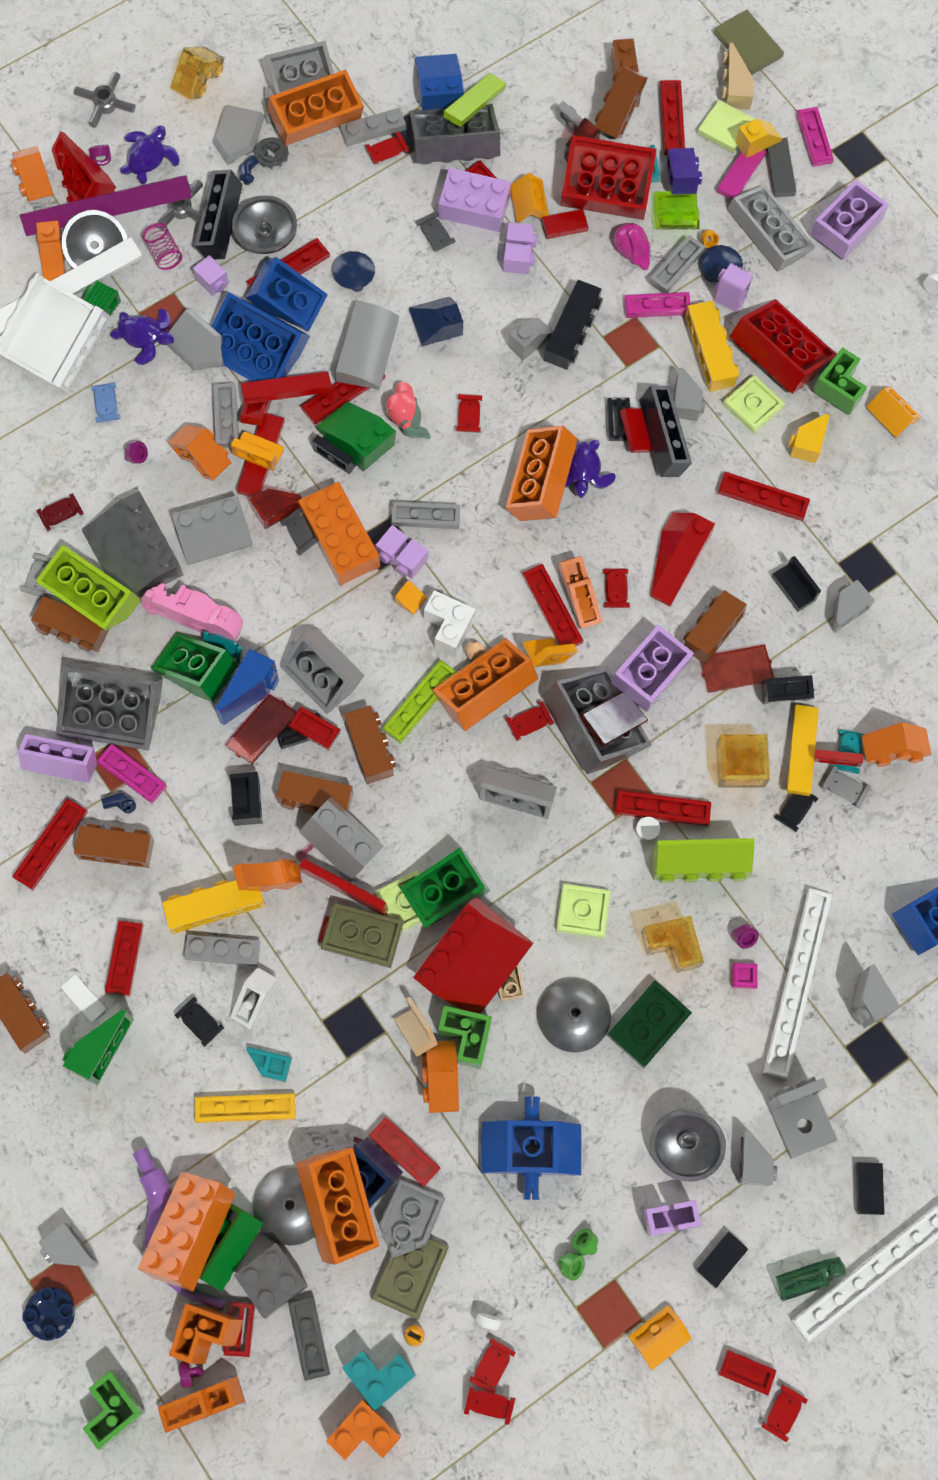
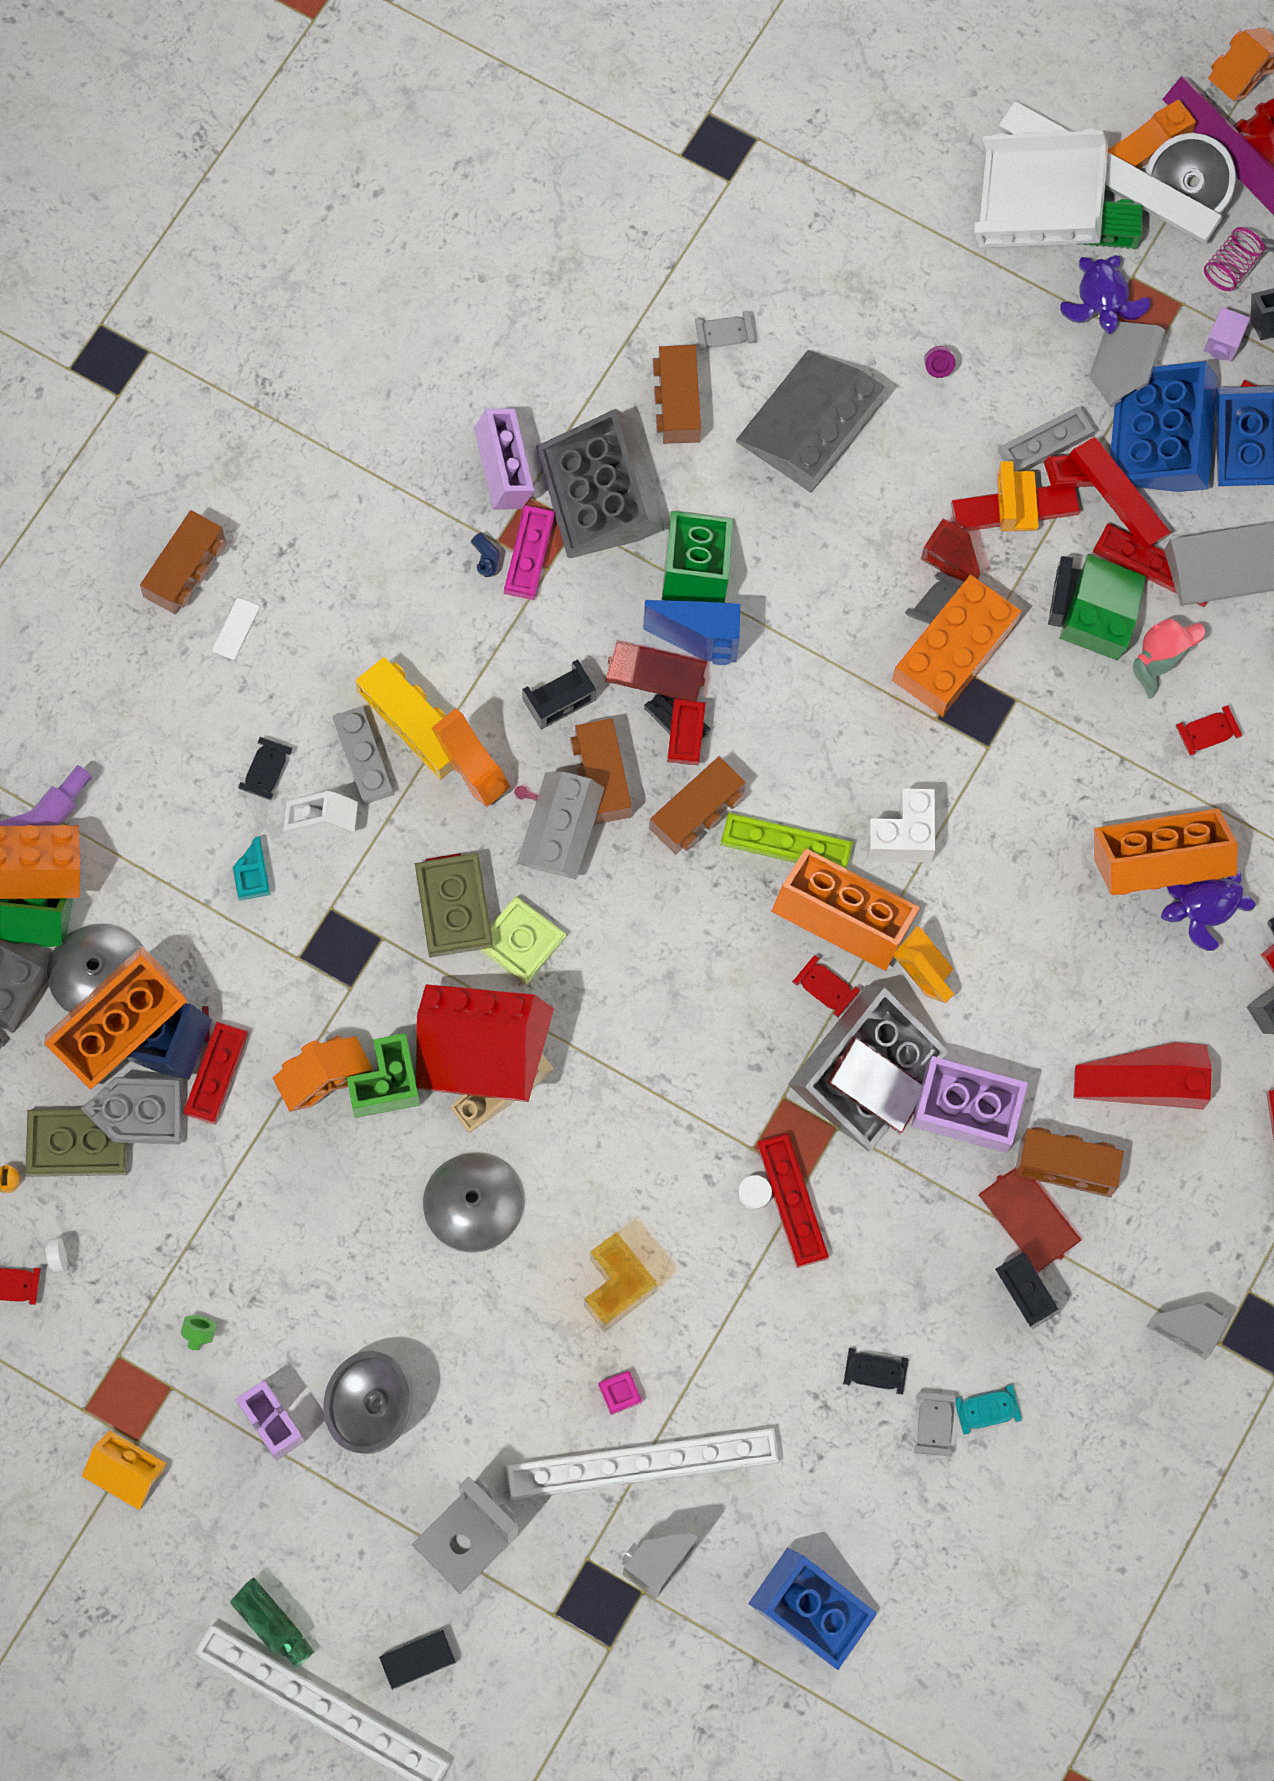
camera: 65 degrees right, 0 degrees up
red tile [12,798,88,891] -> none
lime slope [35,545,141,631] -> none
dark red piece [36,493,84,532] -> none
green slope [63,1009,134,1086] -> none
dark orange brick [74,824,154,868] -> none
medium blue piece [91,383,121,423] -> none
red tile [105,921,144,997] -> none
bright pink piece [141,583,243,642] -> none
orange brick [167,424,232,481] -> none
light grey slope [172,495,253,565] -> none
yellow tile [195,1093,296,1123] -> none
teal piece [203,631,243,665] -> none
light grey slope [280,628,365,714] -> none
red tile [299,859,389,915] -> none
lavender piece [376,525,429,579] -> none
light grey plate [392,502,460,529] -> none
tan panel [394,996,438,1057] -> none
light orange slope [395,580,427,615] -> none
green slope [400,848,490,928] -> none
light nougat hinge [465,641,485,661] -> none
light grey slope [480,767,557,819] -> none
blue slope [481,1096,581,1200] -> none
red tile [522,564,584,646] -> none
yellowish green tile [556,883,610,939] -> none
orange slope [557,556,602,629] -> none
bright green tile [558,1252,585,1281] -> none
red piece [603,569,630,608] -> none
dark green plate [607,980,692,1069] -> none
lime slope [652,838,754,883] -> none
black tile [696,1232,748,1288] -> none
clear yellow brick [716,734,770,788] -> none
red tile [718,1350,777,1396] -> none
magenta tile [731,924,759,949] -> none
light grey slope [739,1131,777,1186] -> none
red piece [761,1384,808,1443] -> none
black panel [771,556,821,612] -> none
yellow tile [786,704,819,796] -> none
red tile [814,749,864,767] -> none
orange brick [862,722,932,767] -> none

